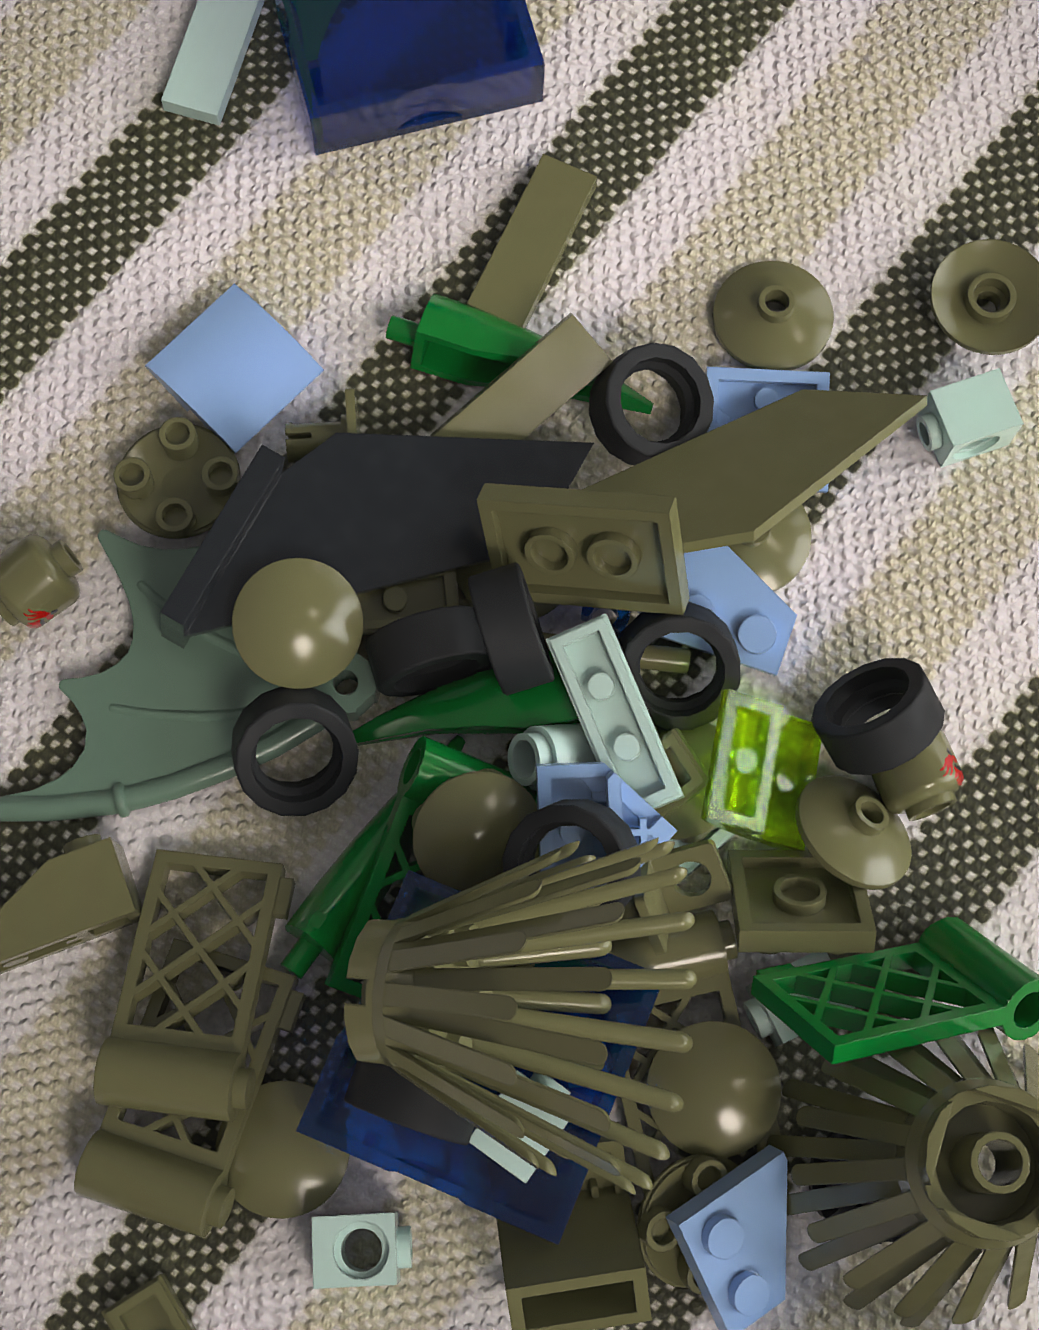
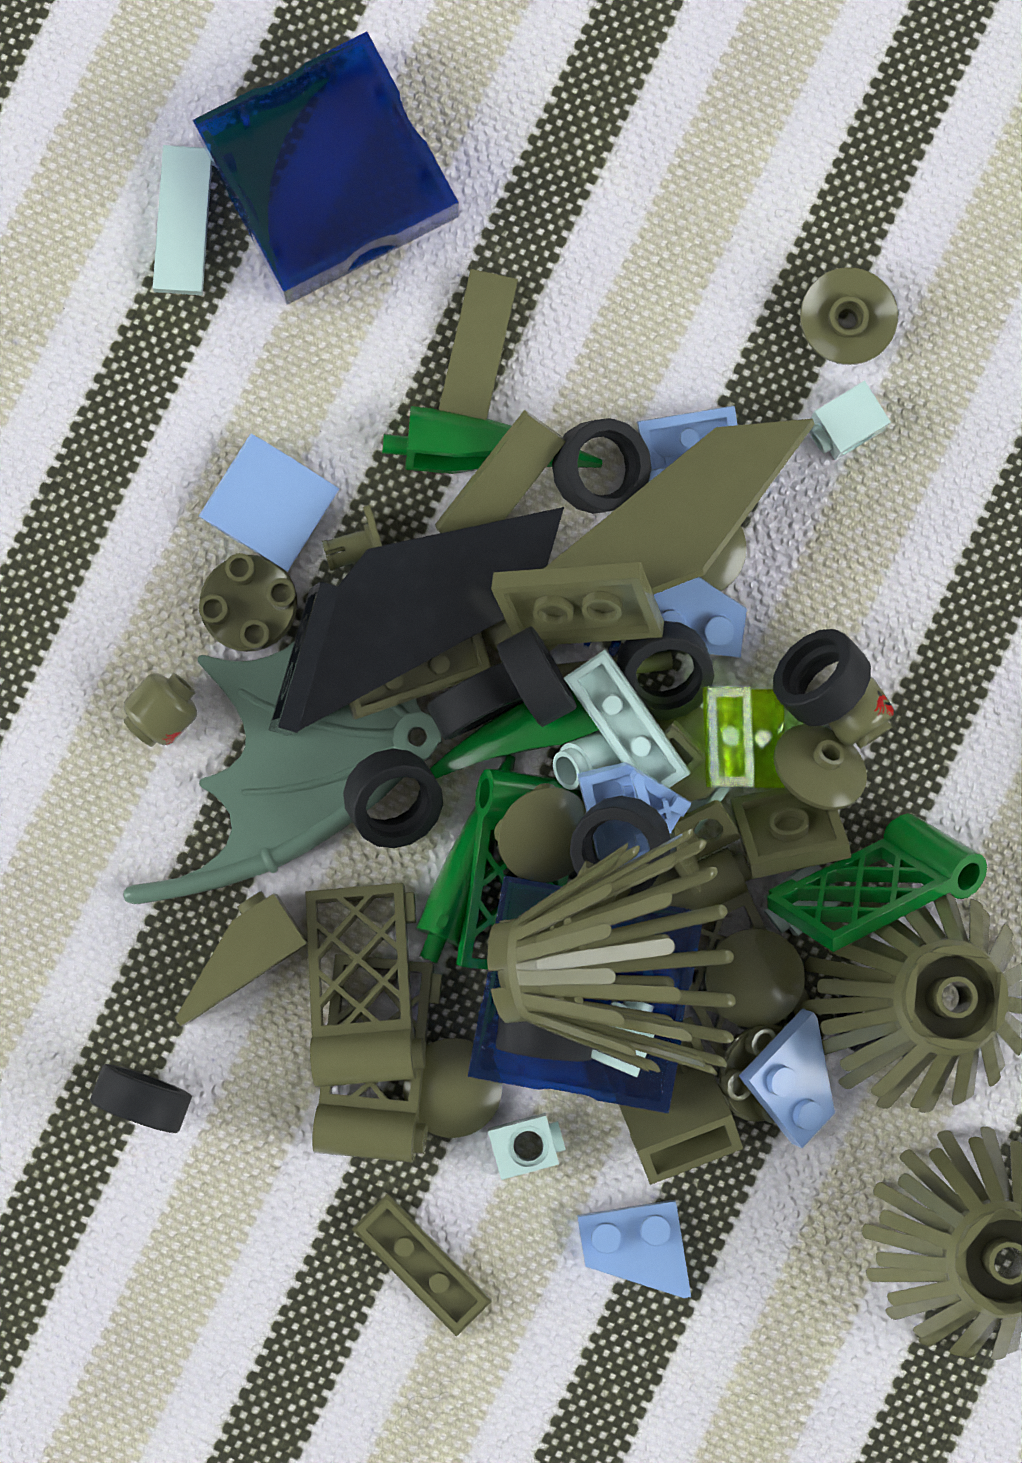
camera: 15 degrees left, 10 degrees up
olive dish [232,558,363,689] -> none
olive dish [712,261,834,370] -> none

